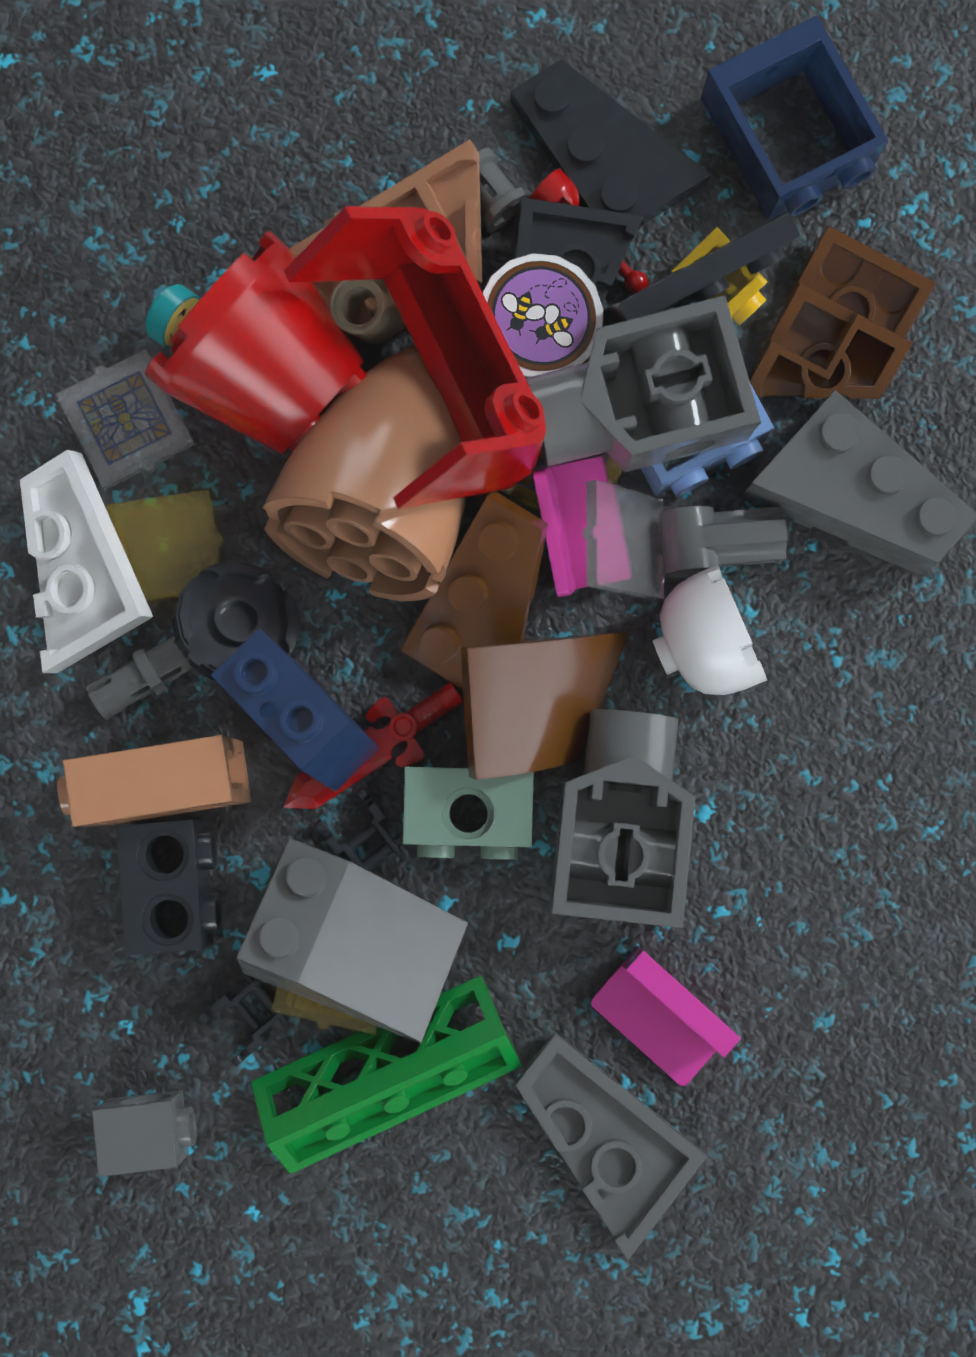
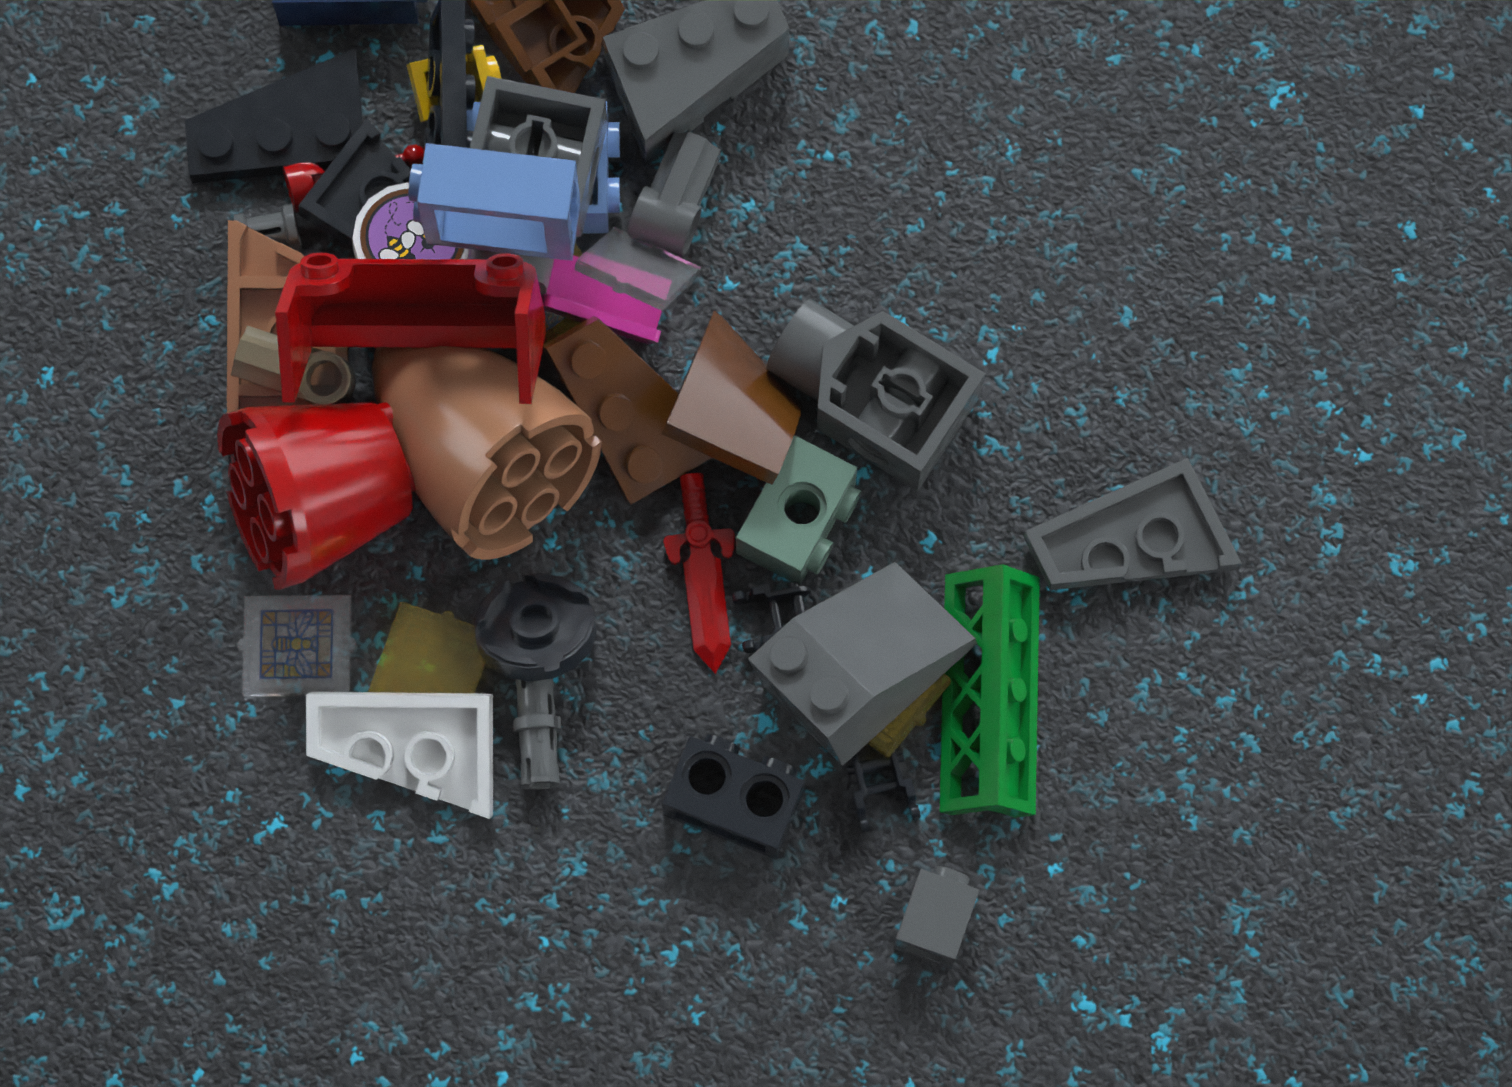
camera: 65 degrees left, 10 degrees down
nougat window [57,735,252,827] -> none
teal tile [146,284,201,349] -> none
dark blue window [211,628,380,792] -> none
dark pink panel [590,945,741,1086] -> none
white cylinder [653,565,767,695] -> none
none -> medium blue window [408,143,581,261]

